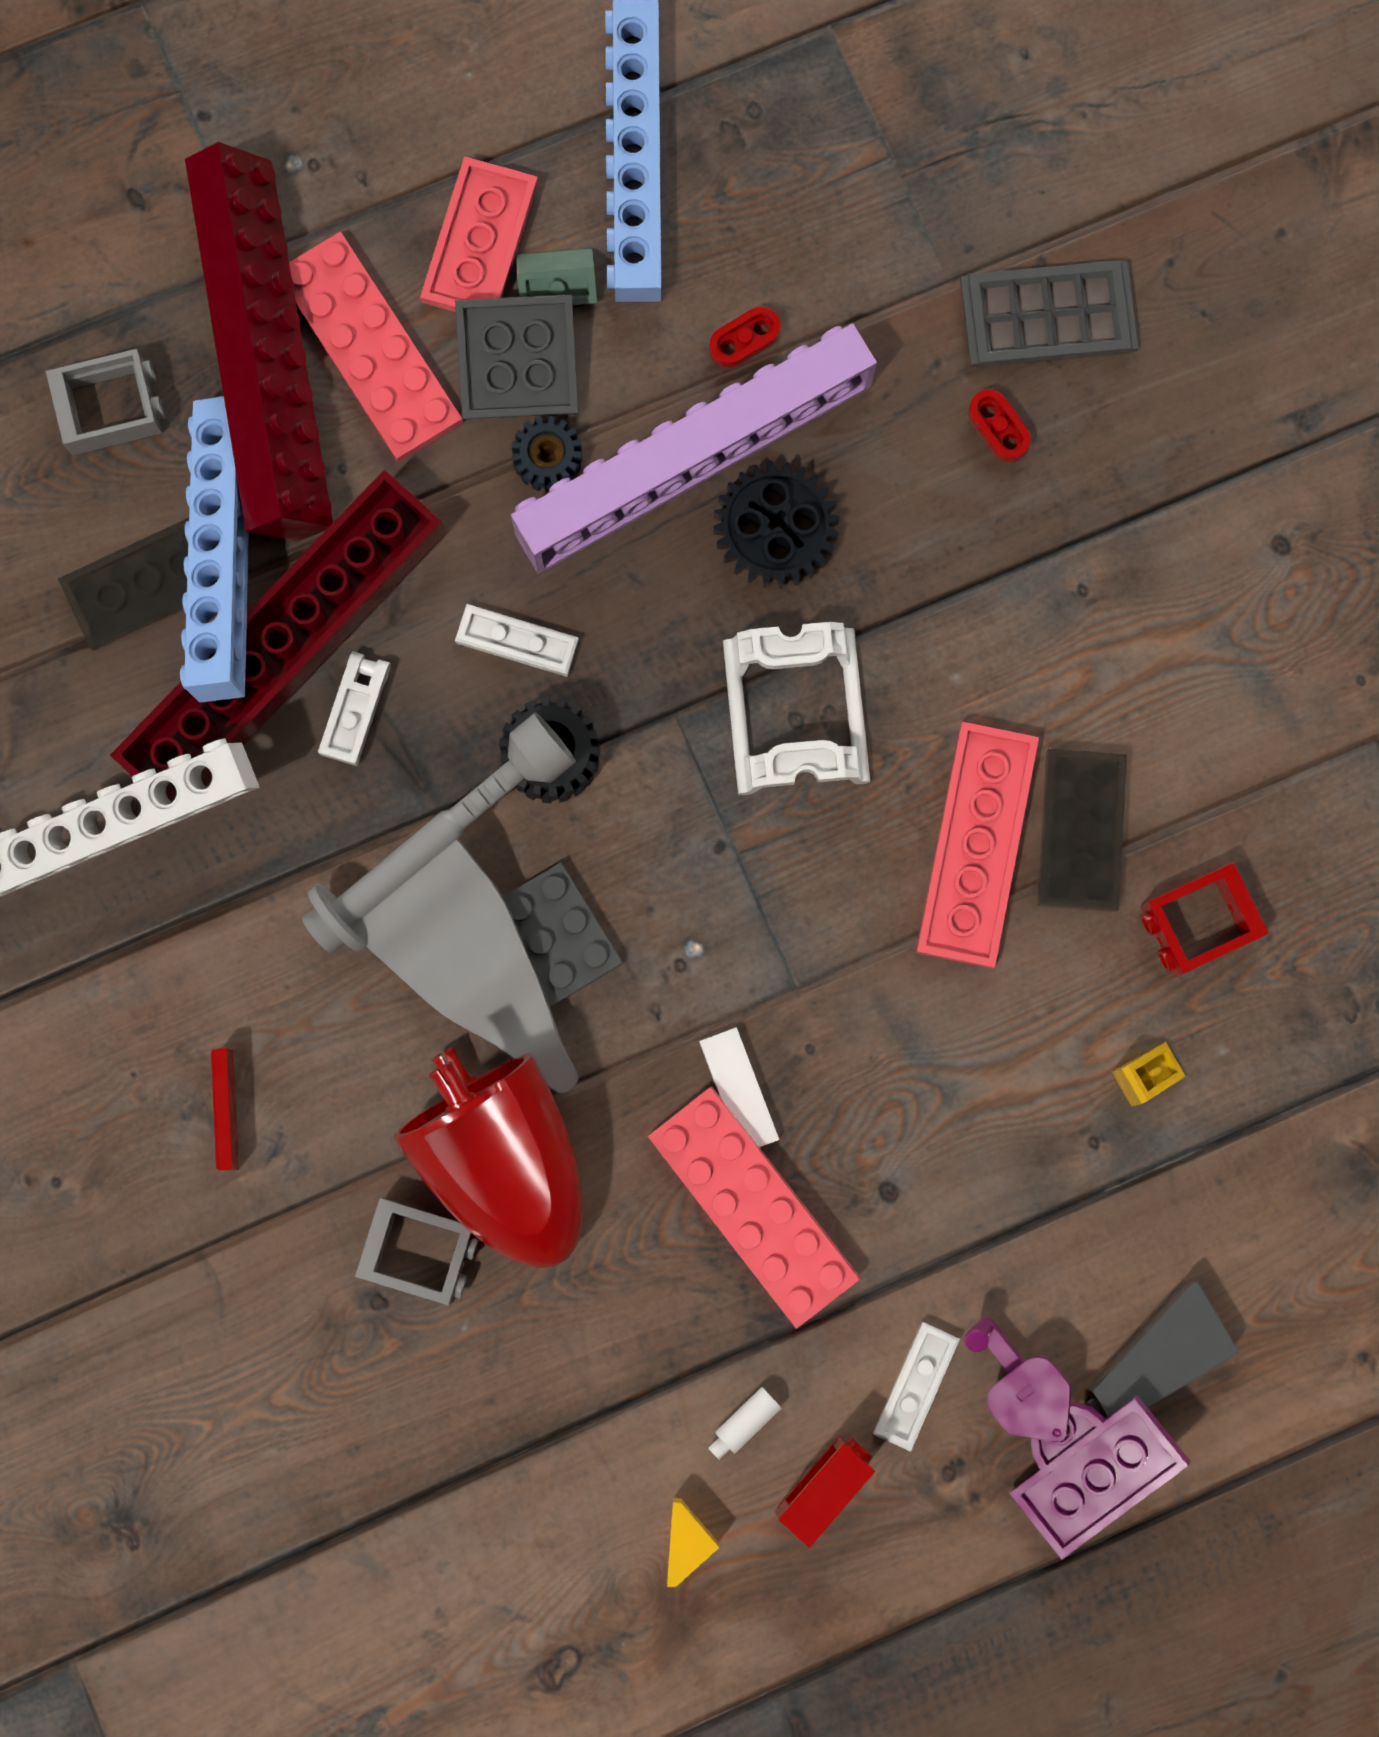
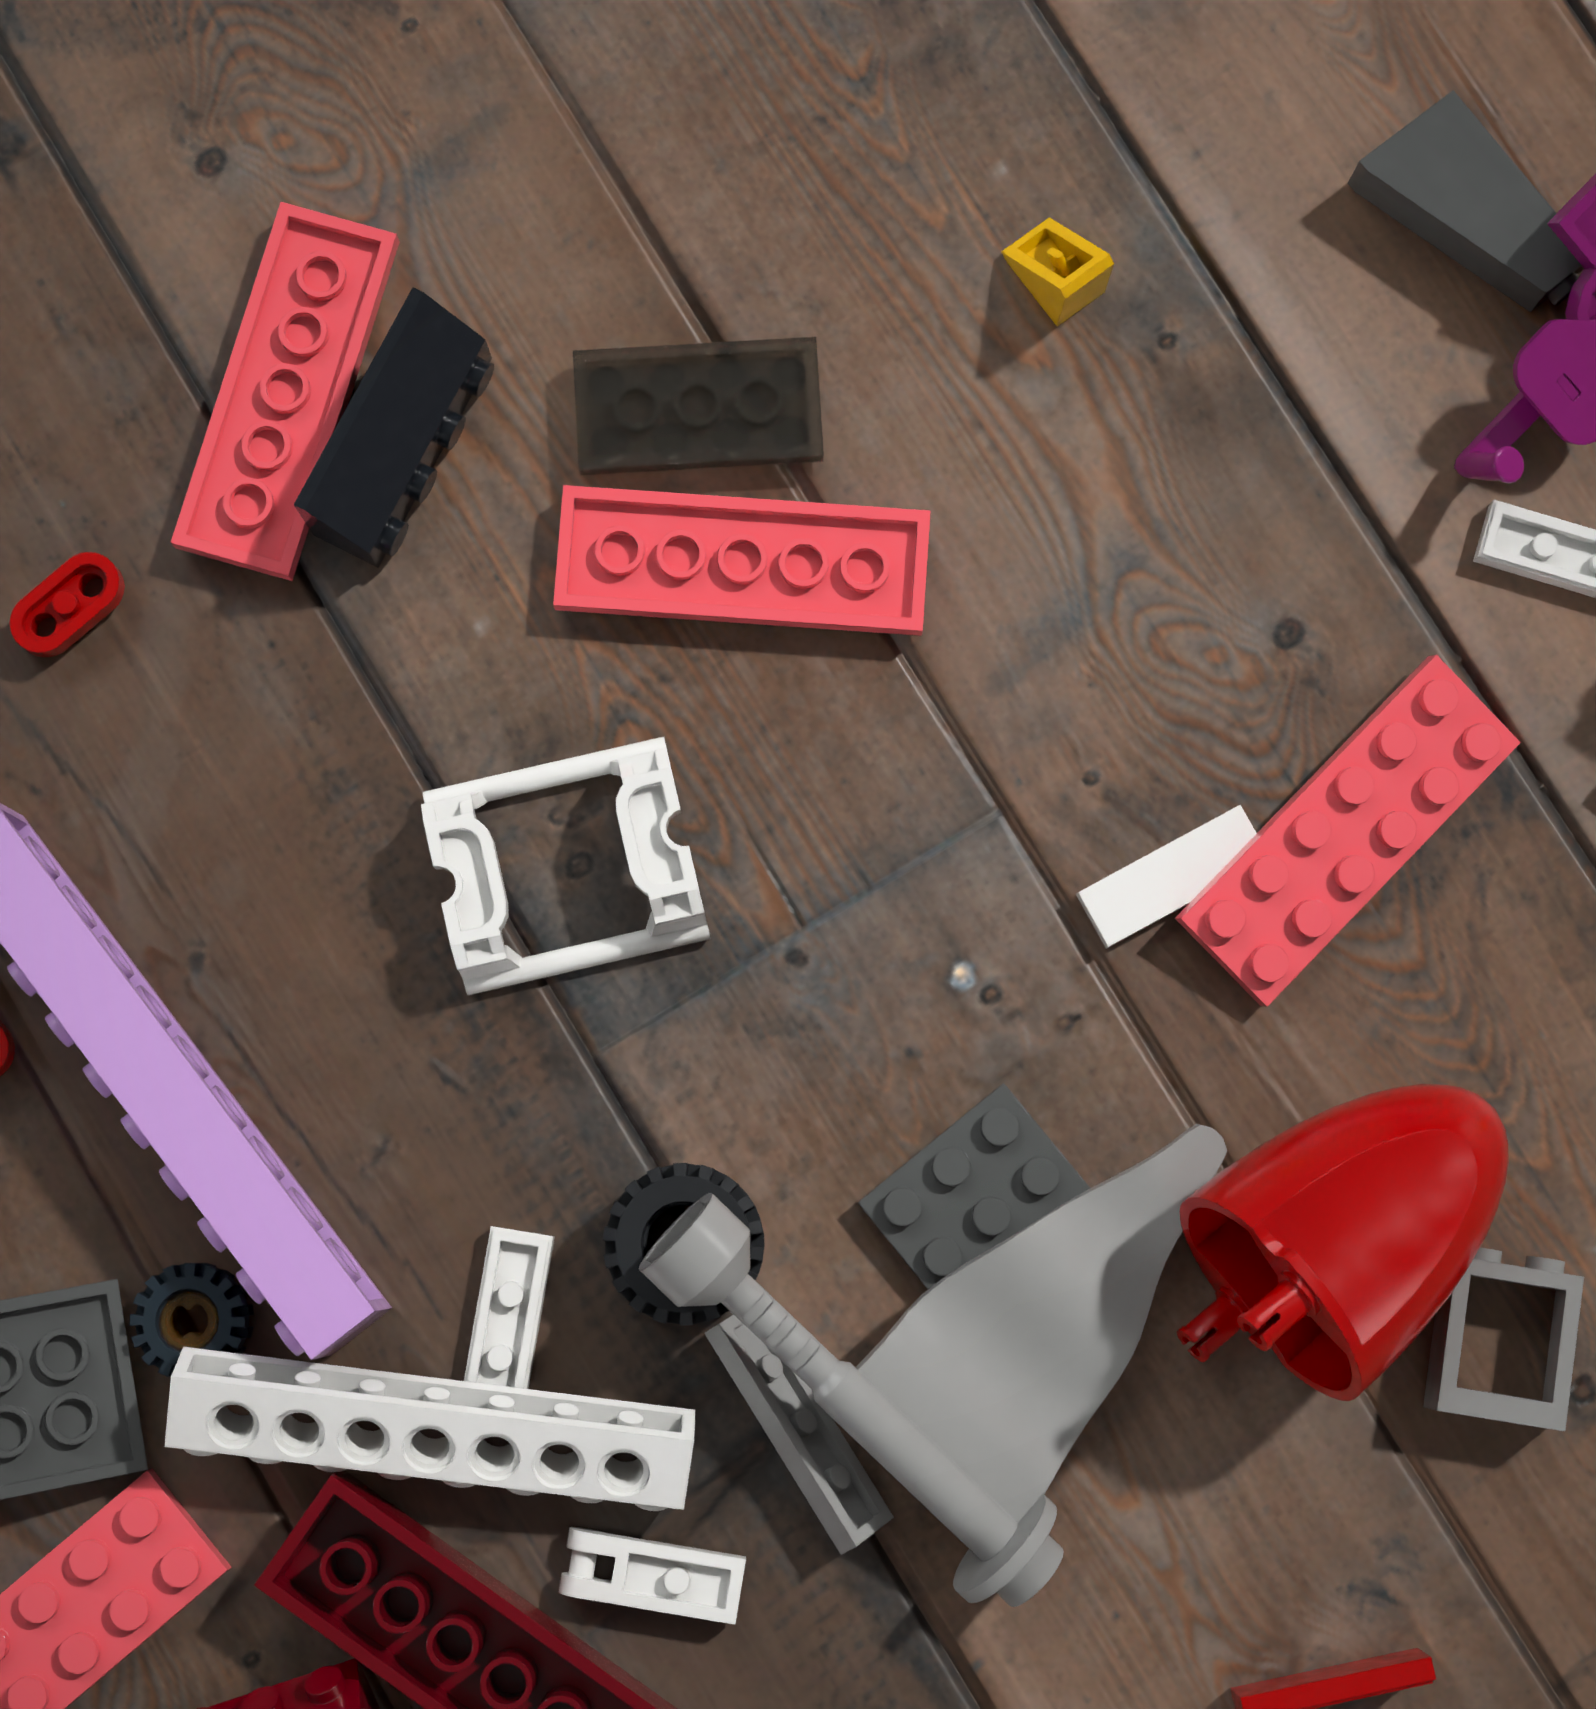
camera: 95 degrees left, 0 degrees up
black gear [713,461,839,589] -> none
red window [1140,862,1269,977] -> none
none -> white brick [164,1347,695,1511]
none -> coral plate [171,202,400,581]
none -> black slope [294,287,494,568]
none -> light grey plate [704,1315,894,1555]

